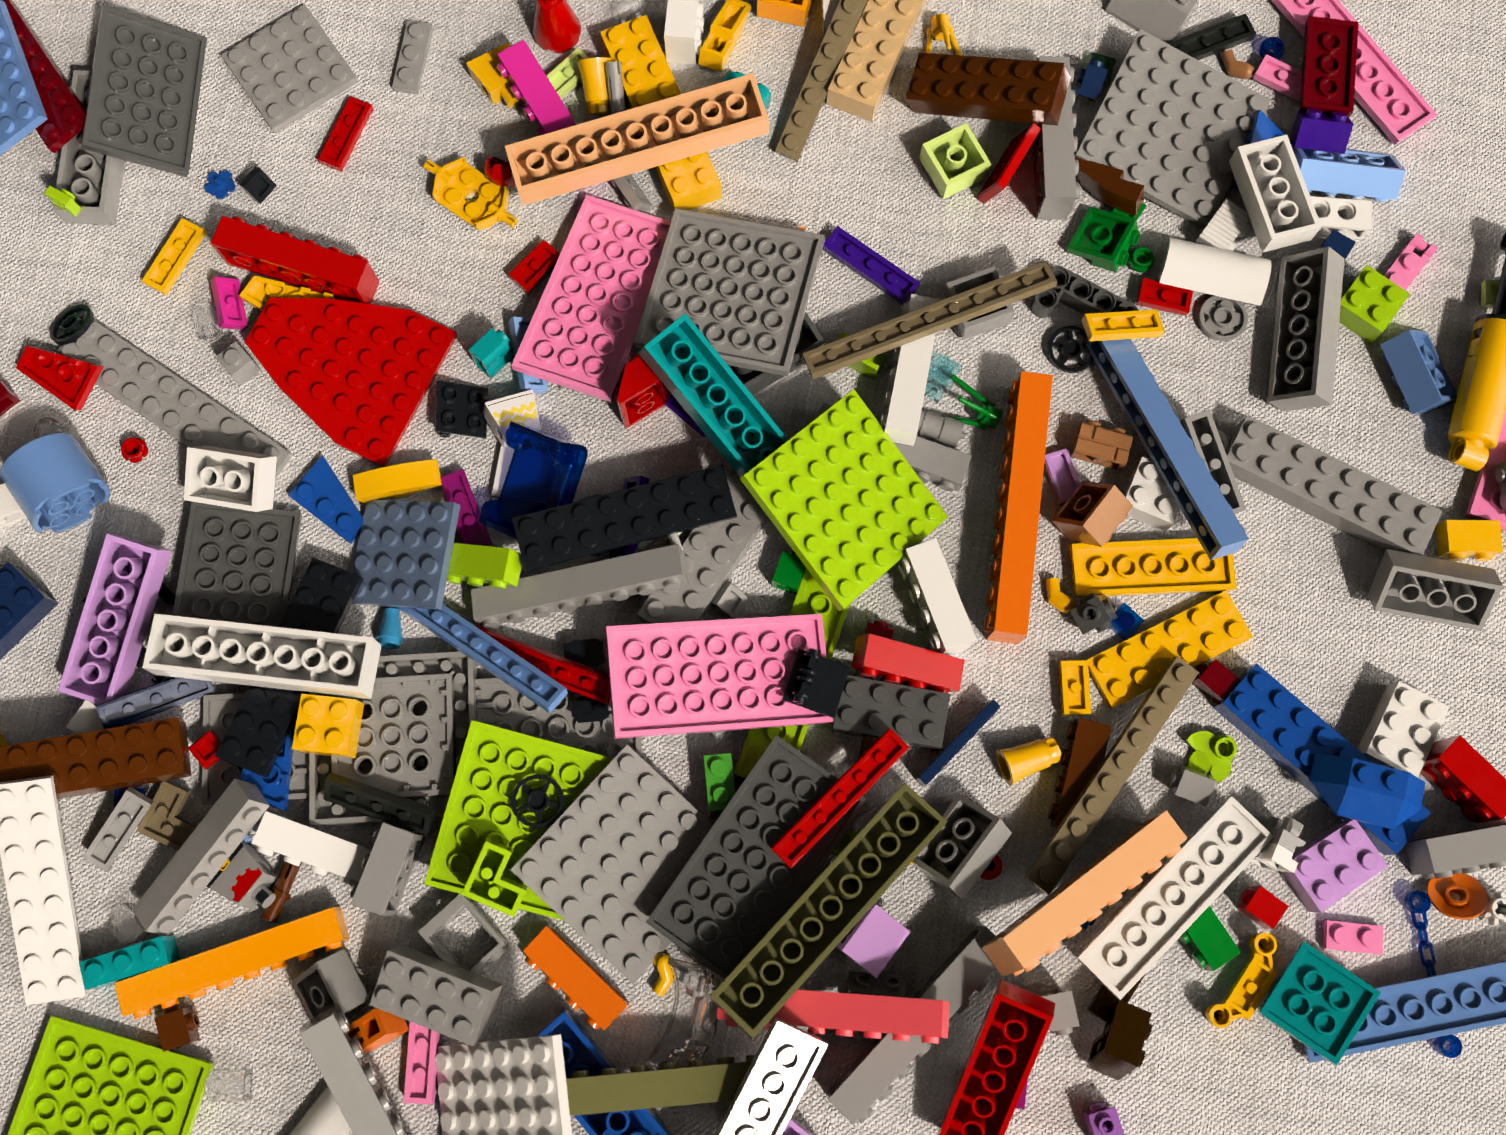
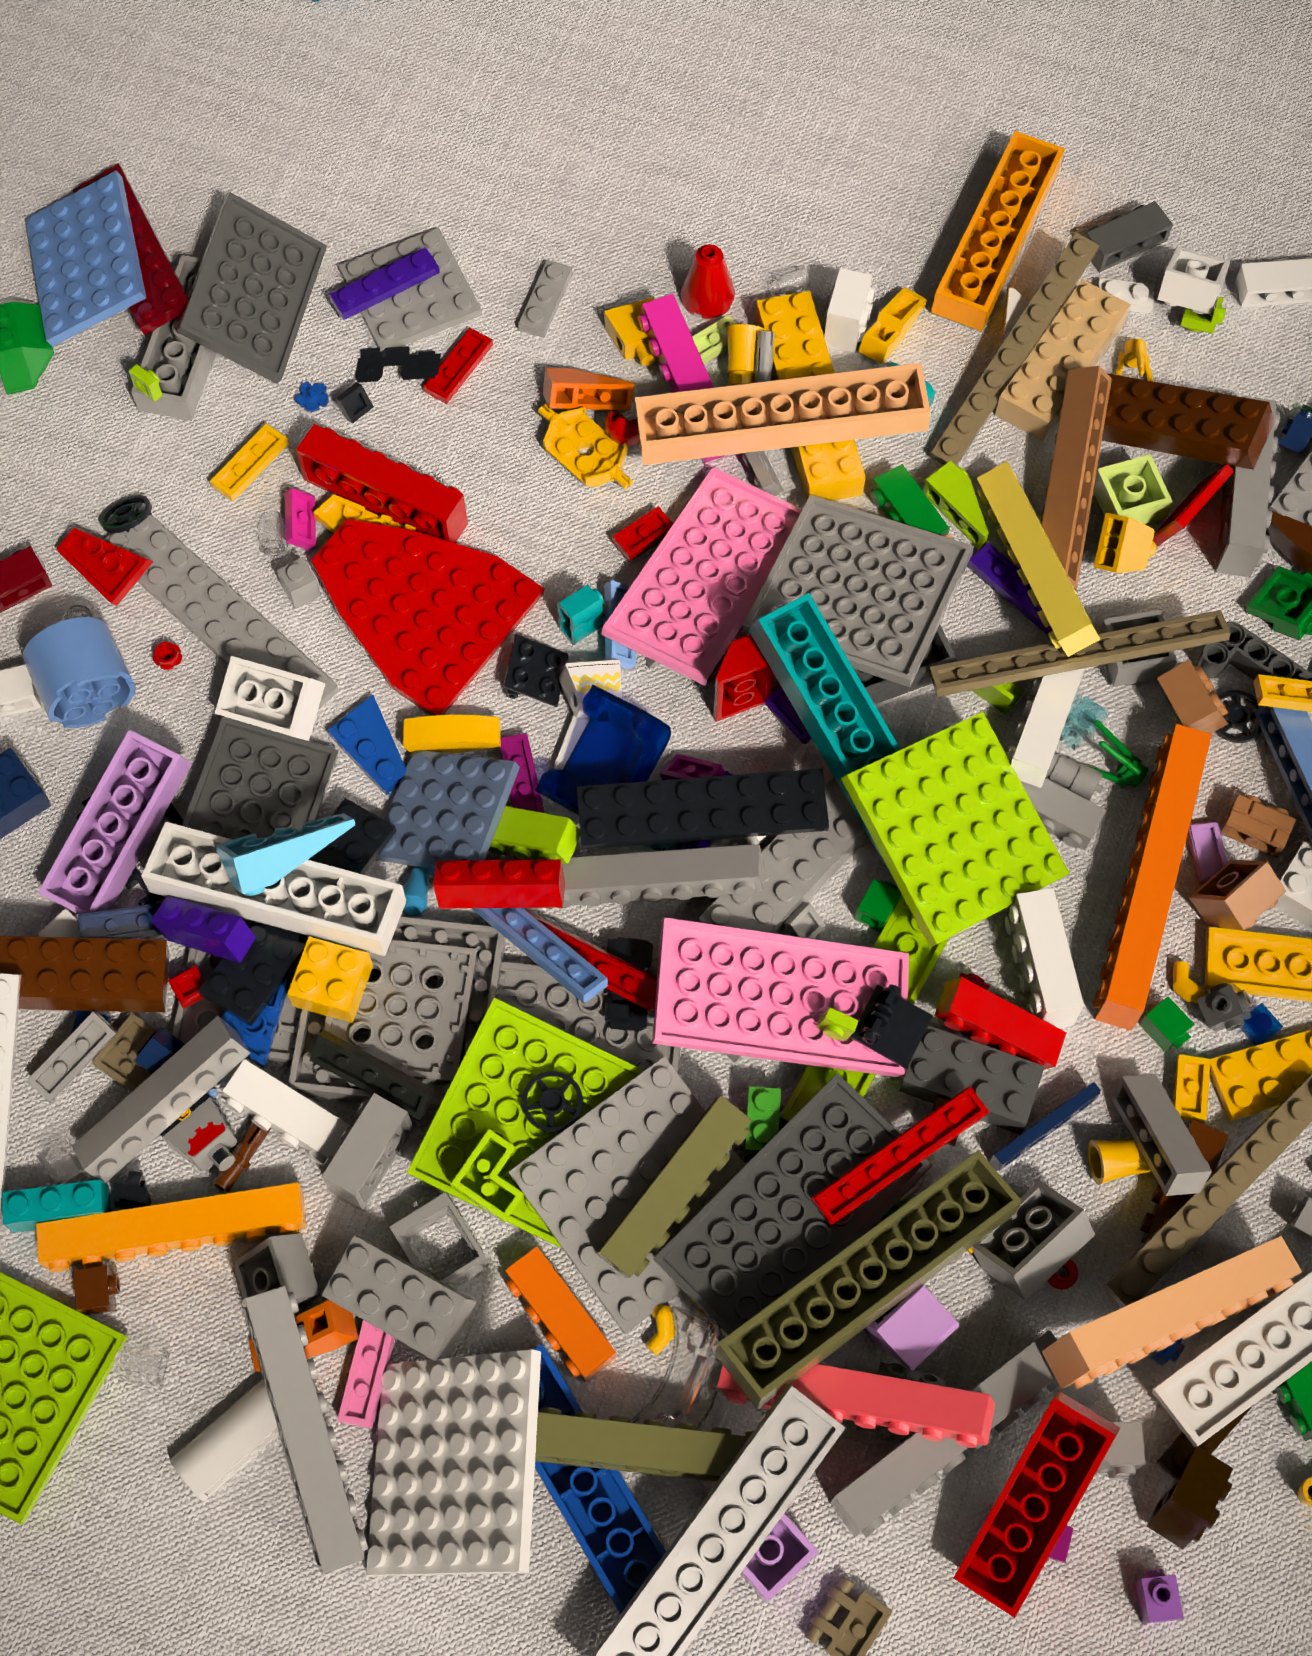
camera: 10 degrees right, 10 degrees down
none -> black tile [111,1171,151,1209]
none -> dark blue brick [134,1027,185,1074]
none -> dark purple brick [151,895,256,963]
none -> wedge [215,813,355,896]
none -> dark purple plate [329,247,440,320]
none -> black piece [355,346,441,383]
none -> red brick [433,859,566,909]
none -> orange slope [543,368,634,410]
none -> olive brick [596,1095,752,1278]
none -> magenta plate [659,754,726,780]
none -> lime plate [816,1007,859,1040]
none -> green brick [870,464,950,536]
none -> lime slope [923,460,989,550]
none -> light yellow brick [977,461,1100,657]
none -> medium nougat brick [1041,365,1112,590]
none -> yellow torso [1093,513,1156,573]
none -> light grey brick [1112,1074,1212,1196]
none -> green brick [1139,996,1195,1053]
none -> medium nougat brick [1157,660,1229,733]

